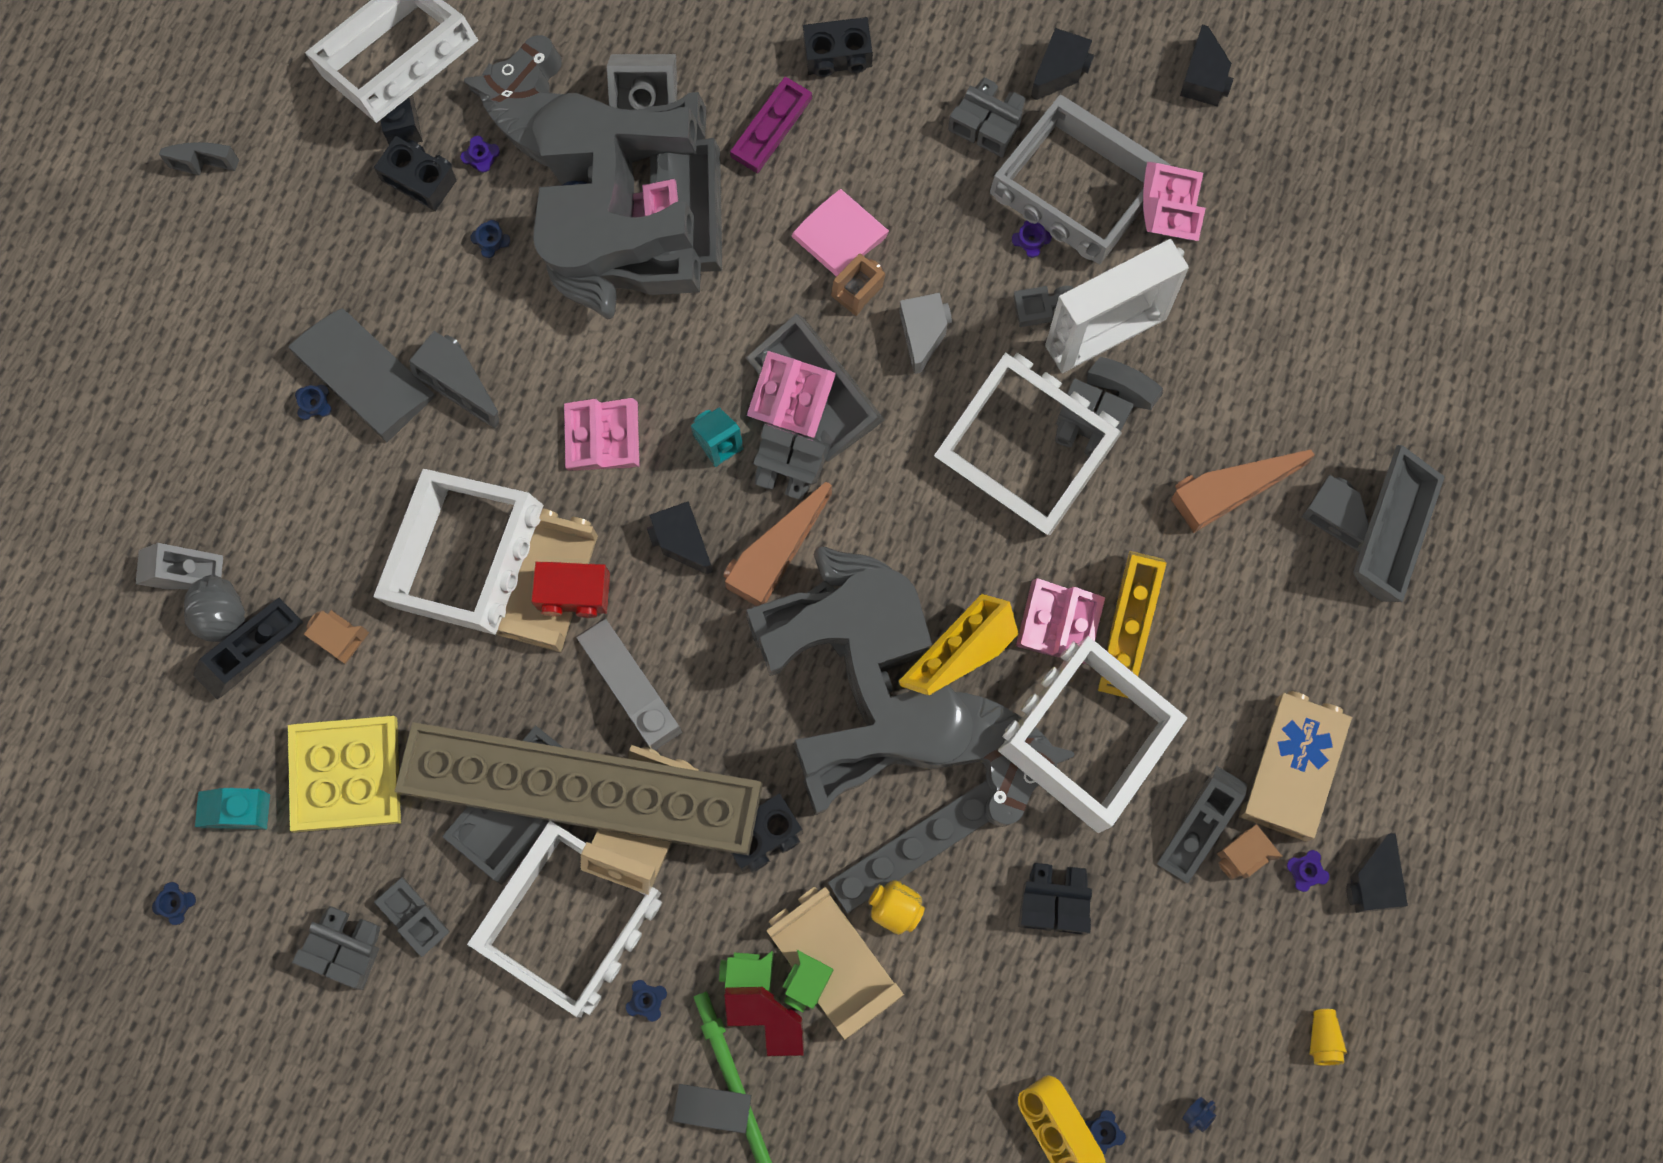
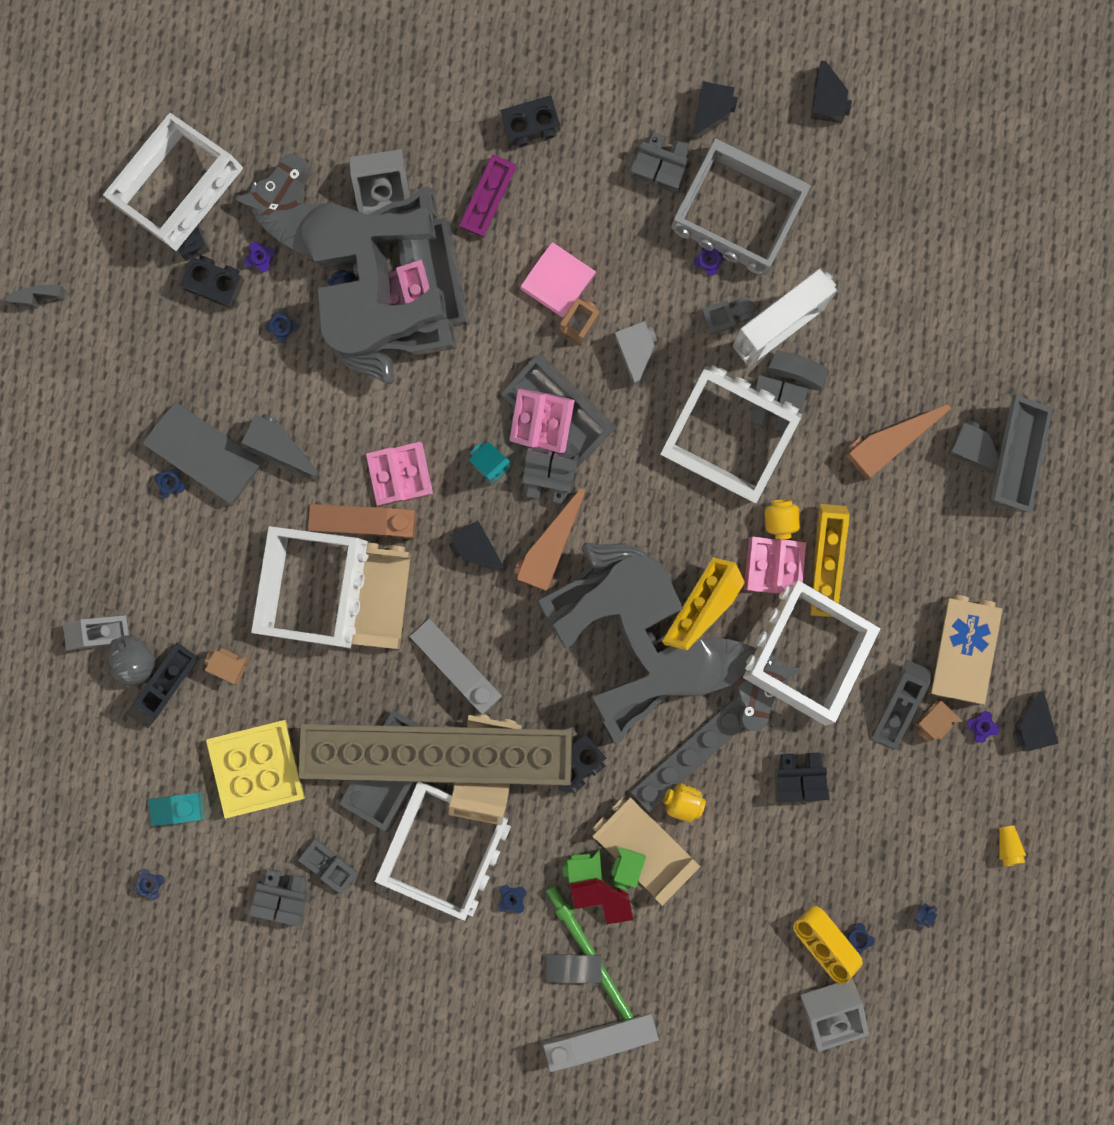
camera: 10 degrees left, 10 degrees up
red brick [532,561,610,618] -> none
bright pink slope [1143,161,1206,241] -> none
none -> nougat slope [308,504,417,539]
none -> yellow head [765,499,800,539]

